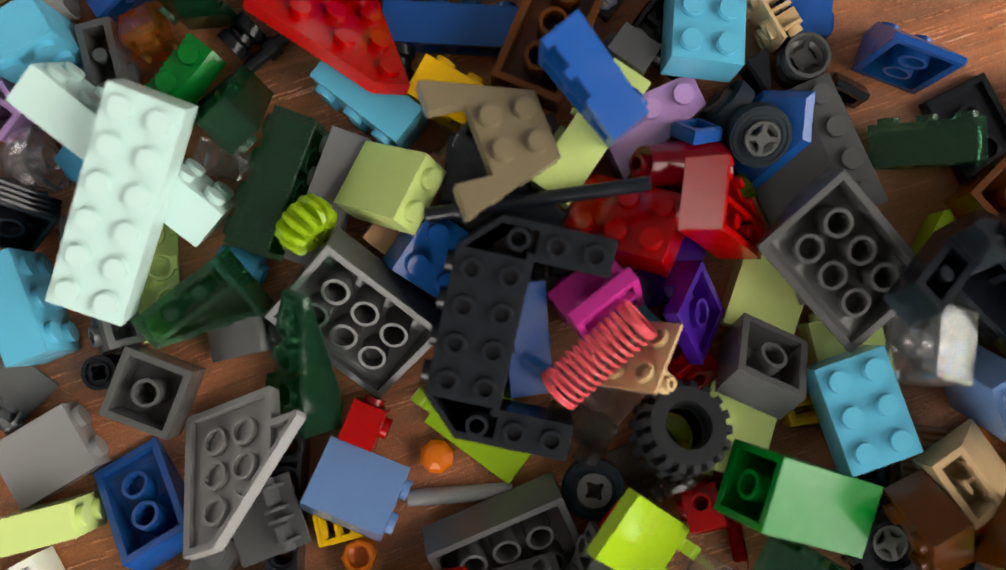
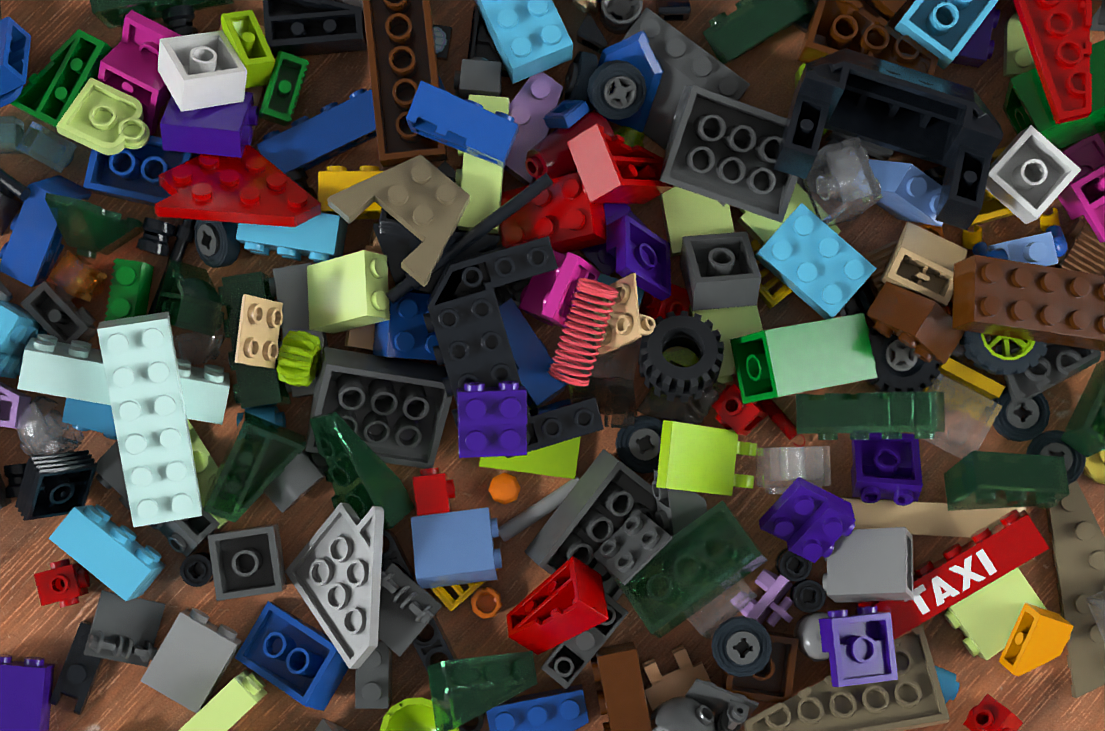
camera: 30 degrees left, 0 degrees up
none -> black wheel [194,220,241,268]
none -> tan hinge [235,294,283,369]
none -> dark purple plate [457,381,528,458]

